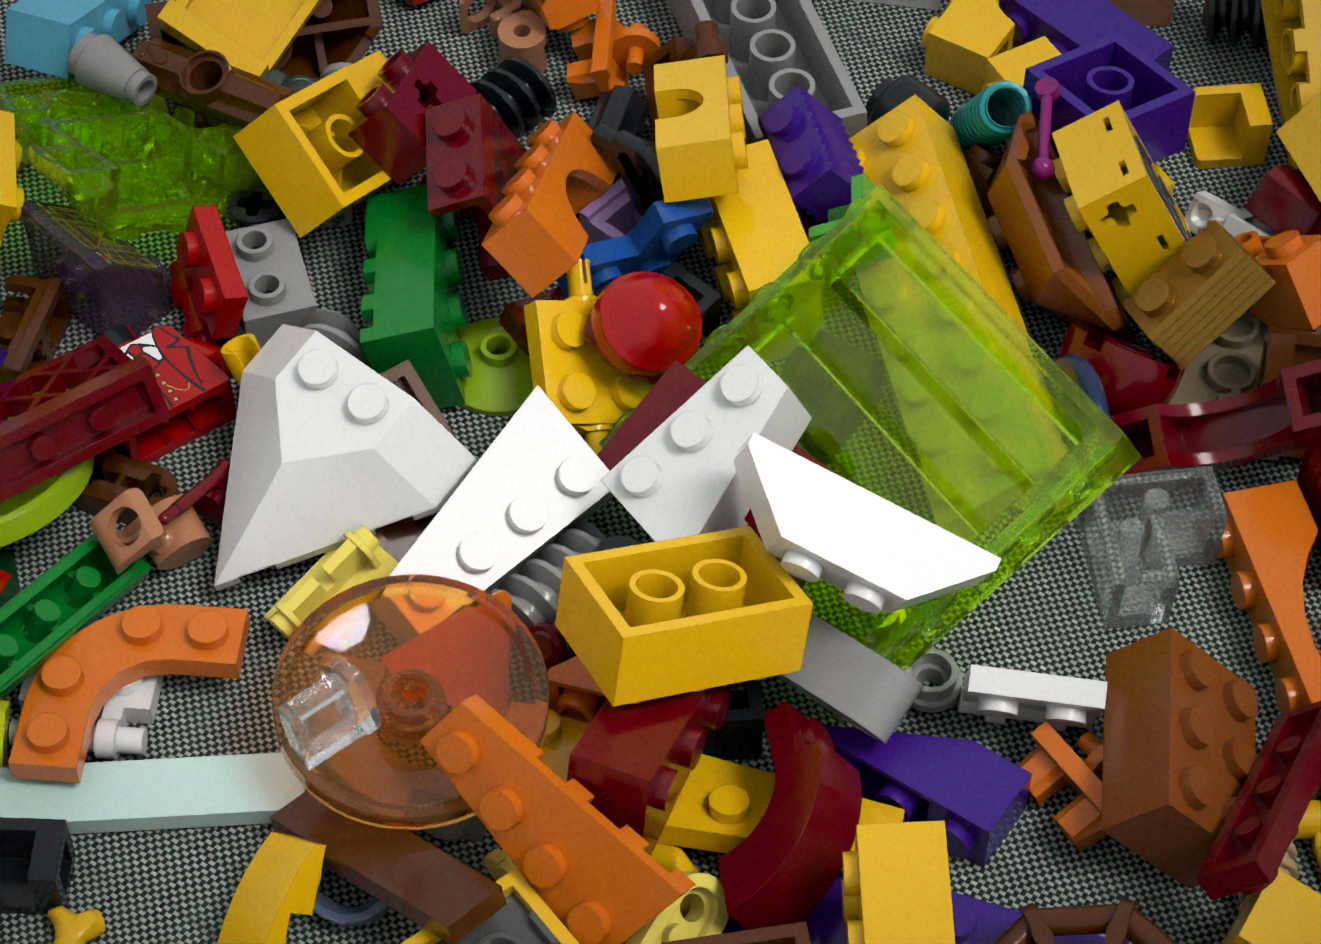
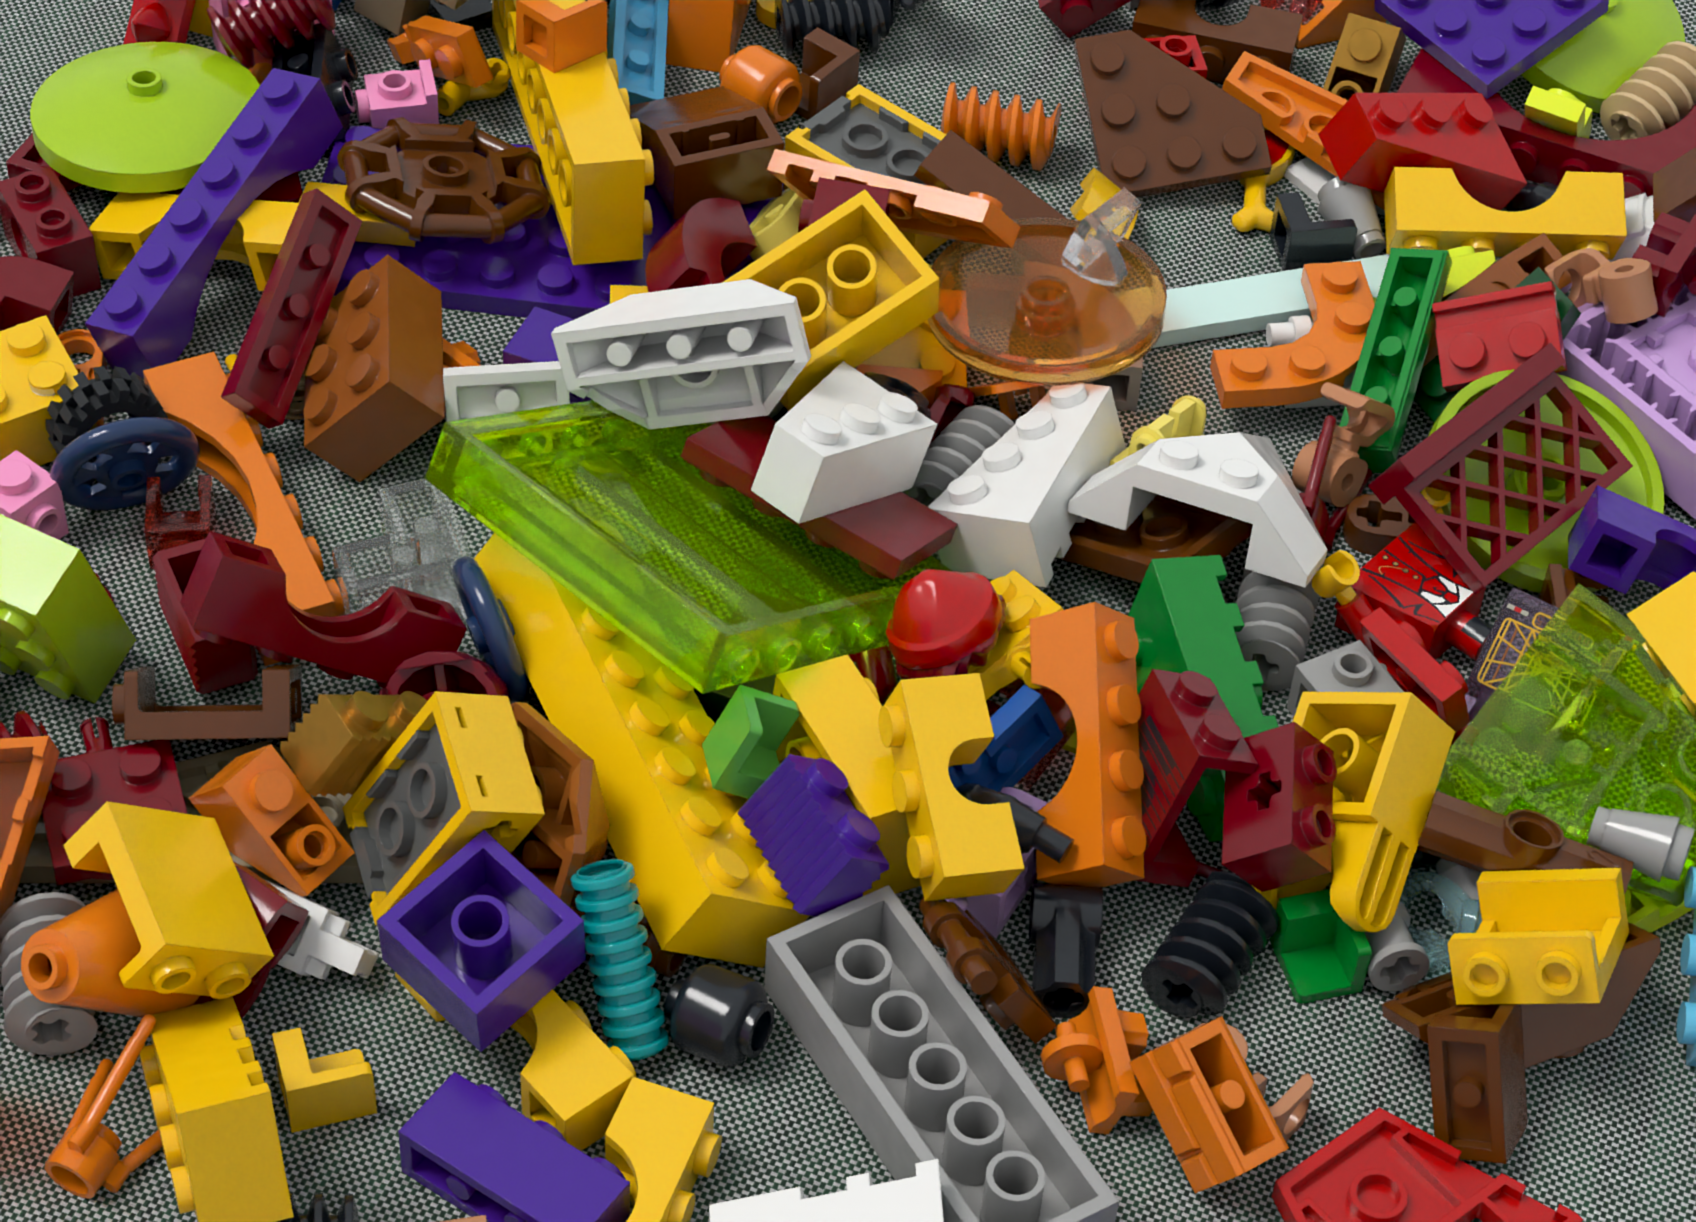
camera: 165 degrees right, 5 degrees down
magenta hinge [1030,77,1061,181] -> none

